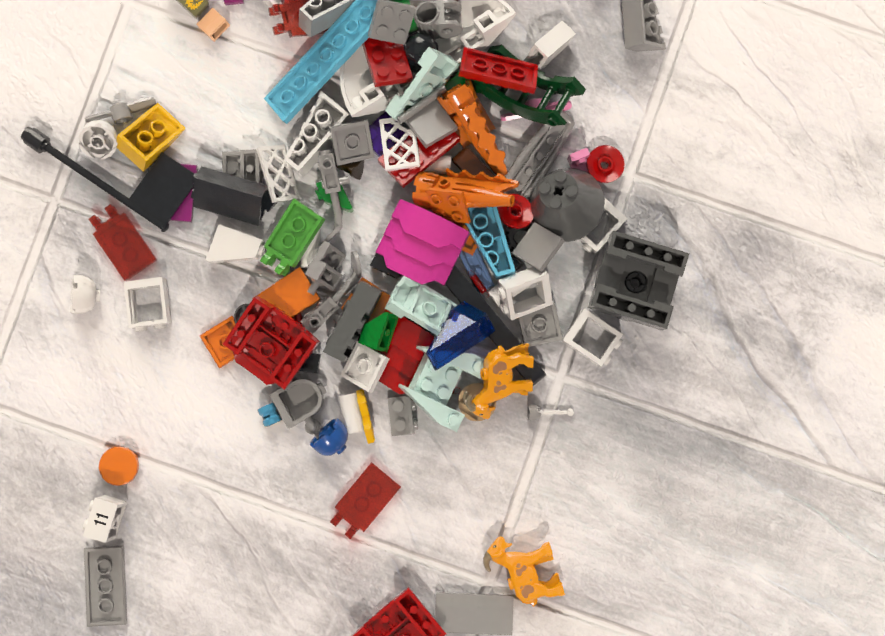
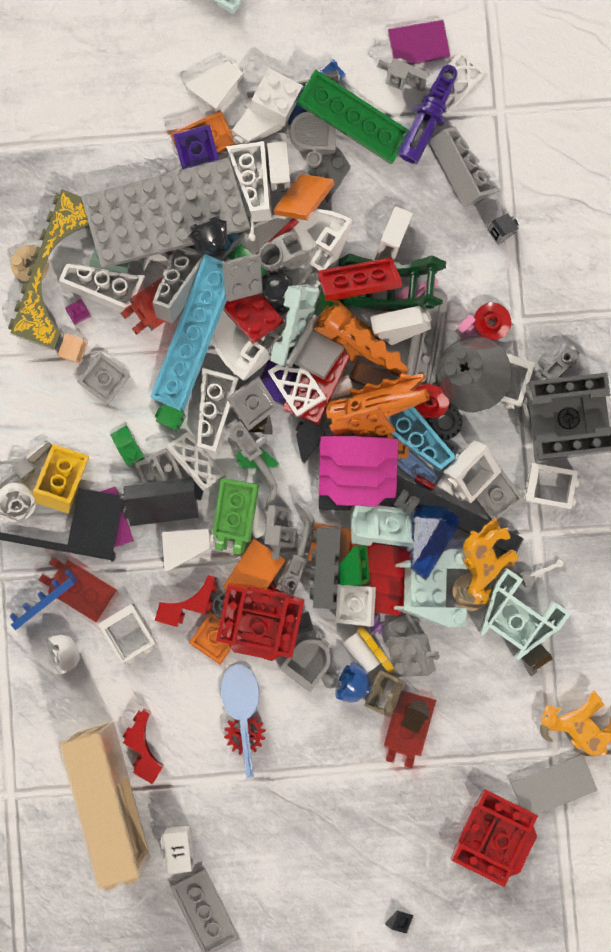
camera: 30 degrees left, 0 degrees up
orange tile [99,447,139,486] -> none
dark azure wheel [257,402,282,427] -> none
light grey tile [512,222,565,272] -> none
none -> blue hinge [10,569,79,631]
none -> tan panel [59,722,151,891]
none -> light grey plate [77,352,131,405]
none -> green slope [110,425,146,468]
none -> red arch [122,708,164,784]
none -> green slope [155,404,186,433]
none -> red arch [155,575,218,627]
none -> piece [221,664,259,778]
none -> red gear [224,716,266,755]
none -> black slope [295,420,326,464]
none -> medium lavender wheel [364,615,384,634]
none -> dark tan window [364,670,406,717]
none -> white slope [370,306,431,345]
none -> light grey plate [387,634,440,677]
none -> dark grey wheel [393,489,420,515]
none -> dark brown tile [400,700,430,734]
none -> light aqua wedge [479,568,571,660]
none -> black slope [487,213,519,245]
none -> light grey piece [521,346,580,429]
none -> dark brown tile [522,644,553,676]

